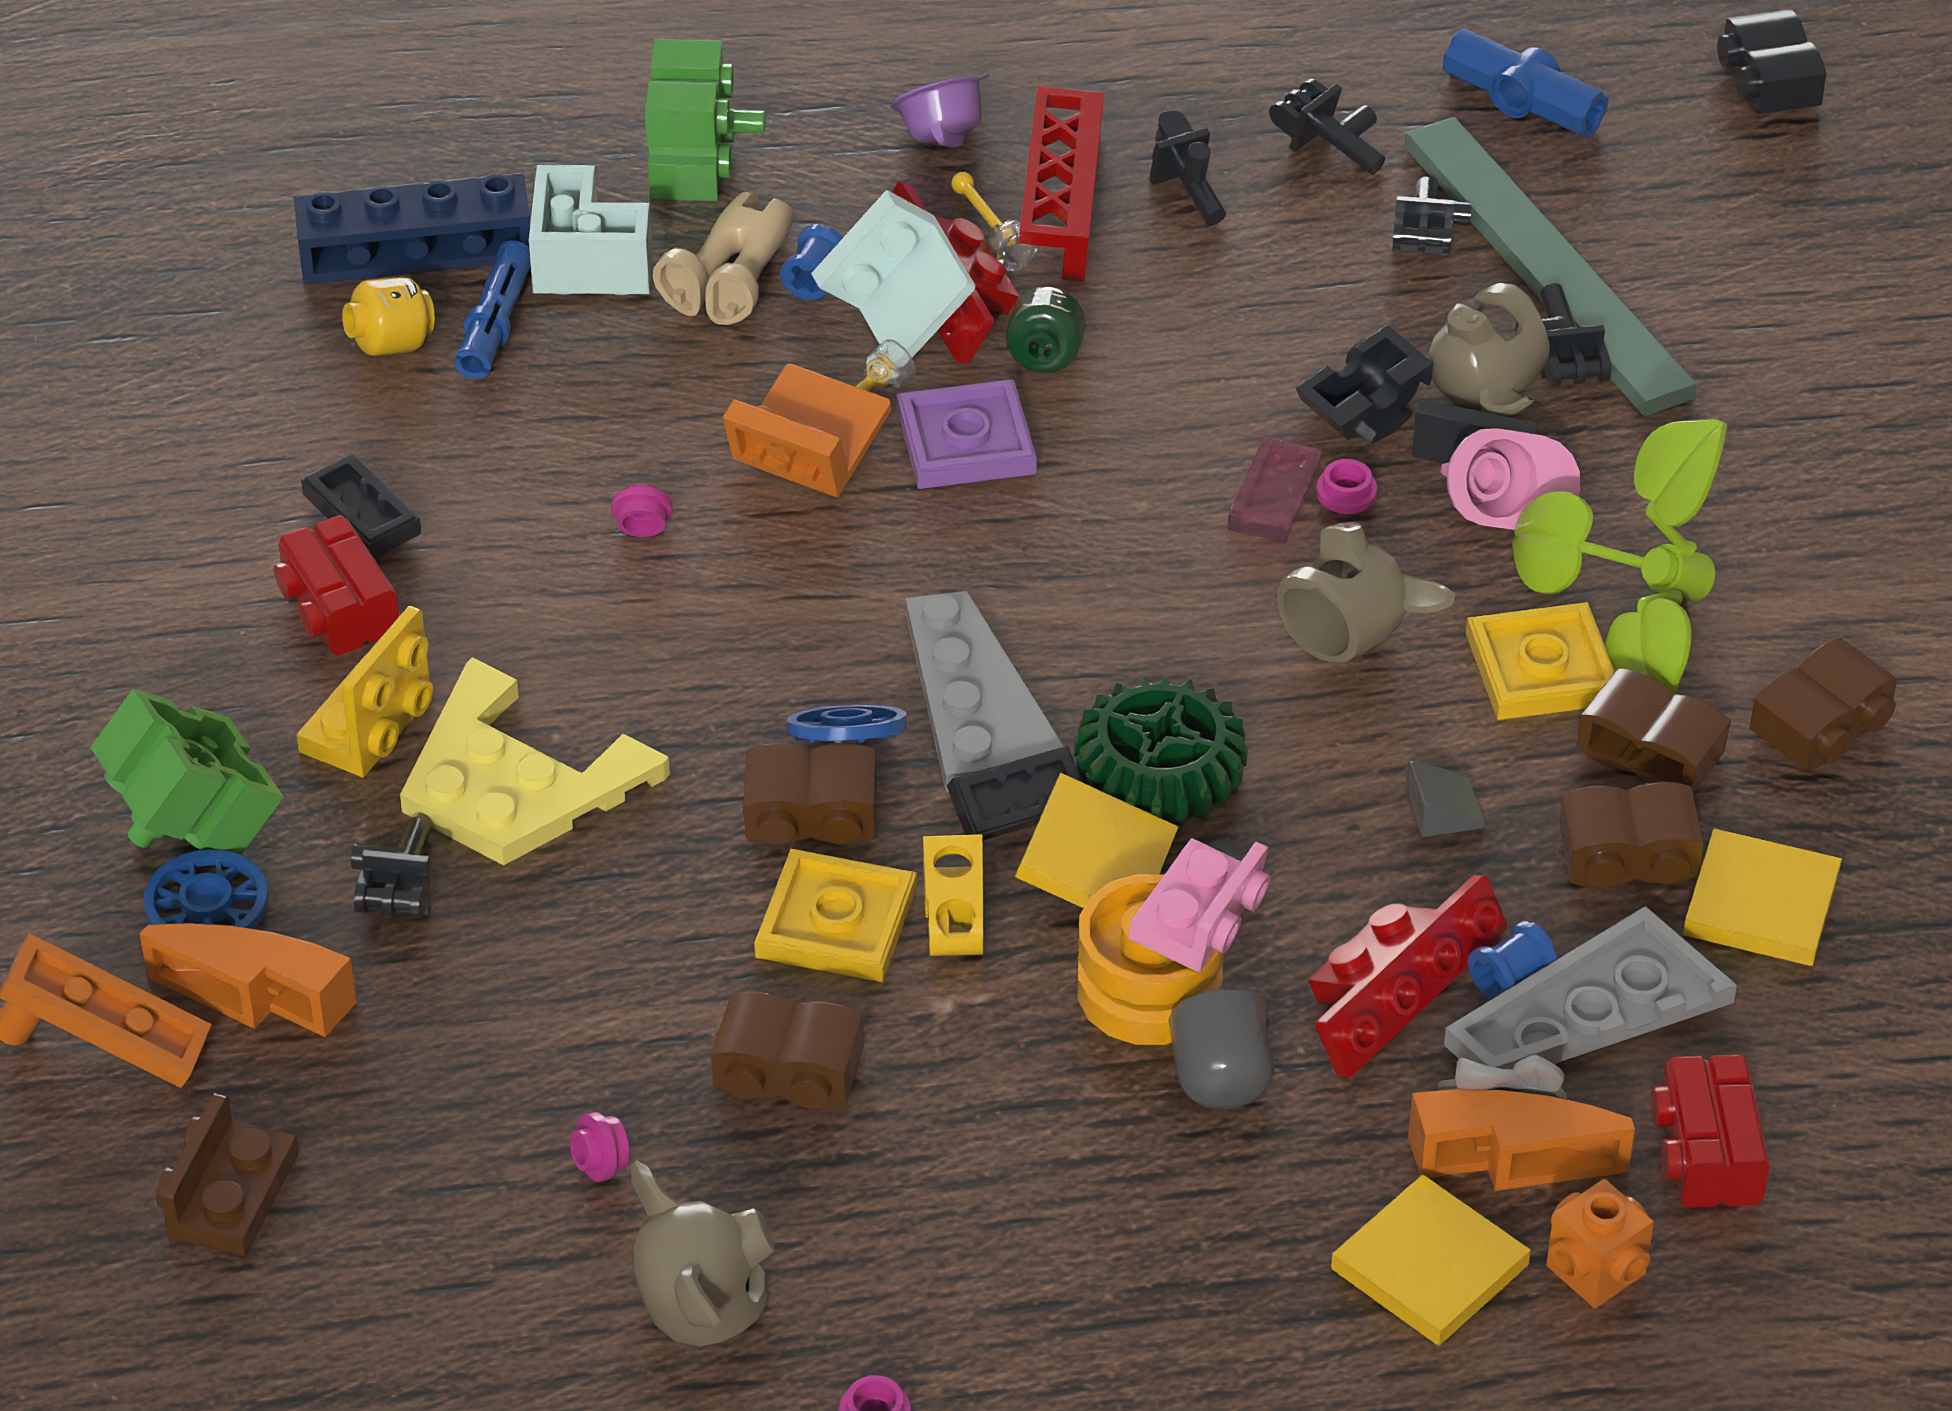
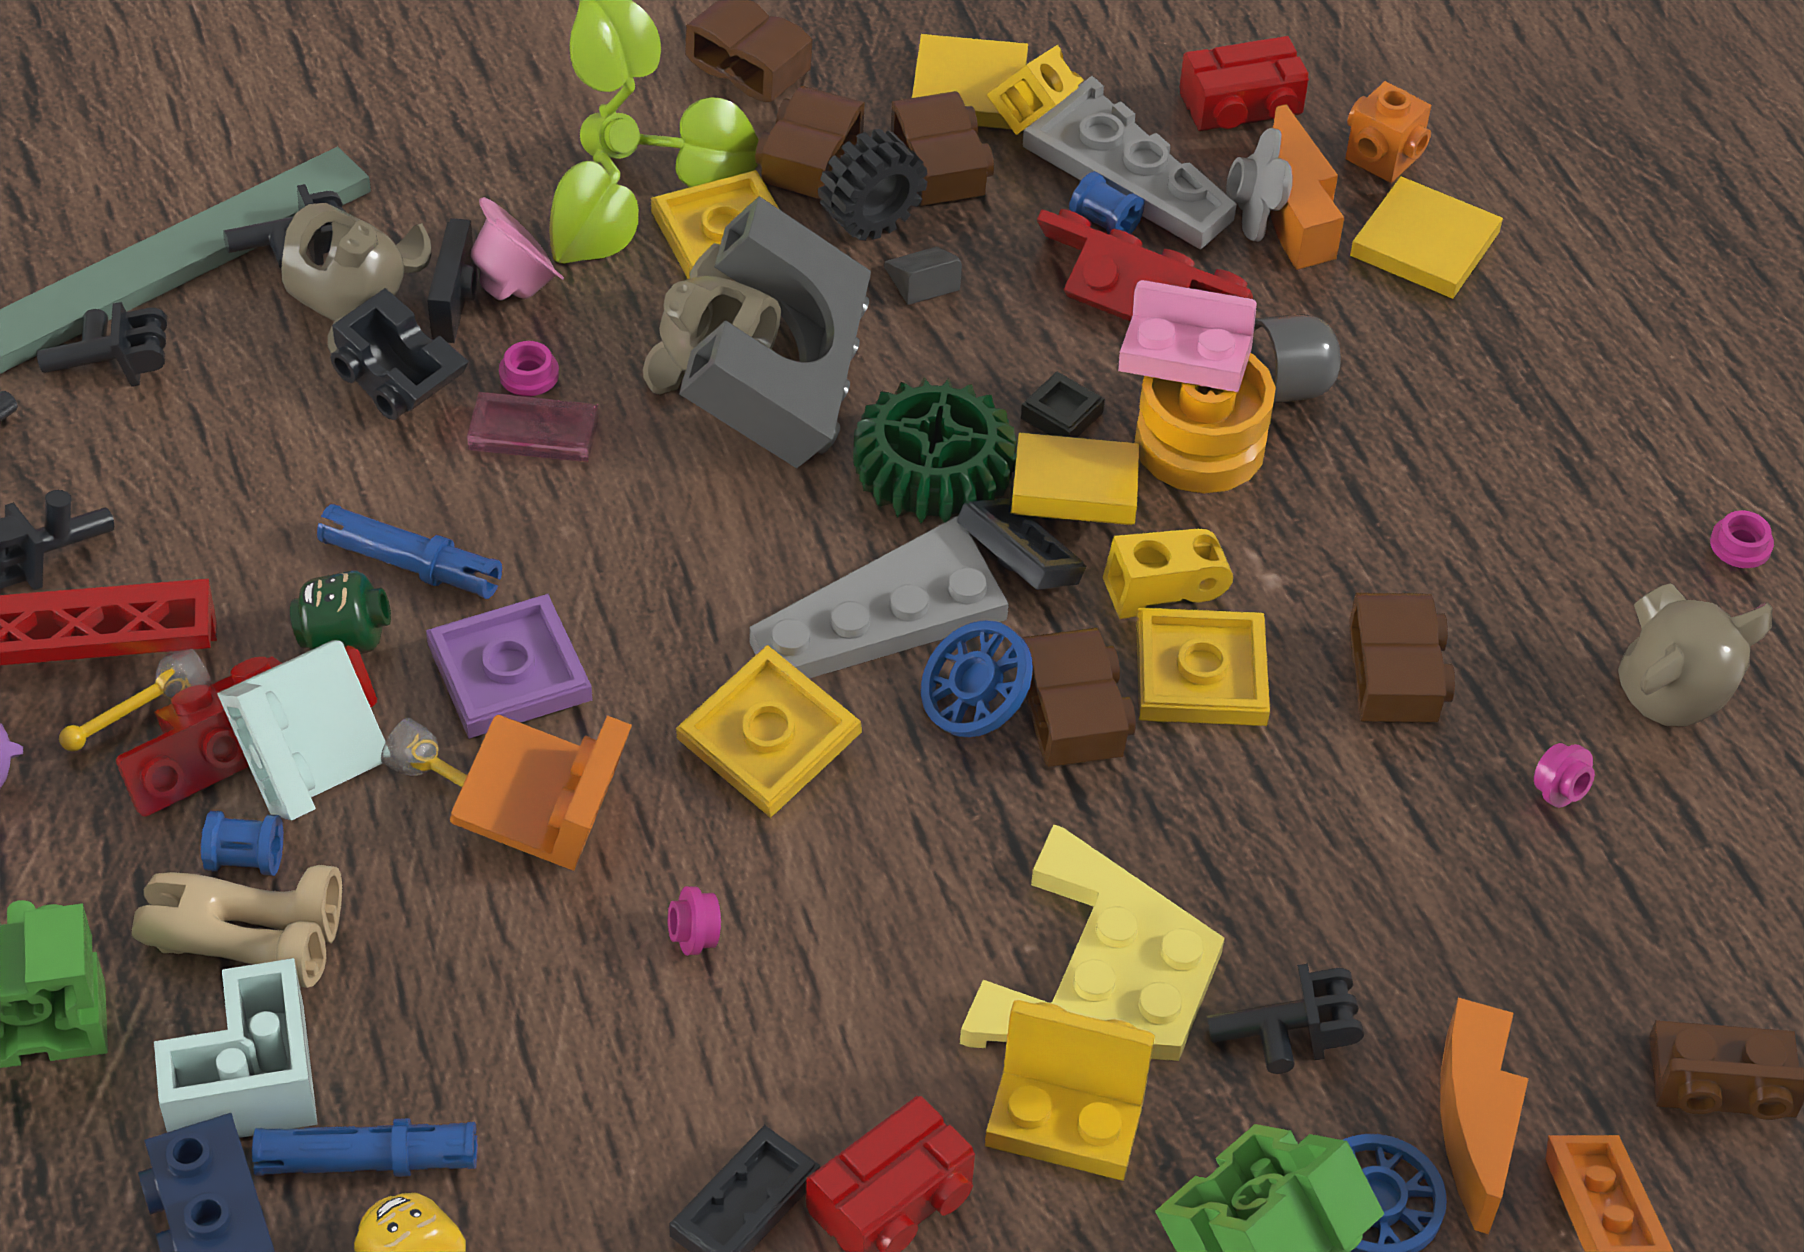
camera: 105 degrees left, 5 degrees up
none -> blue pin [317,504,502,599]
none -> yellow tile [676,645,862,818]
none -> dark grey arch [679,196,871,468]
none -> black tyre [818,129,928,241]
none -> yellow leg [987,45,1084,135]

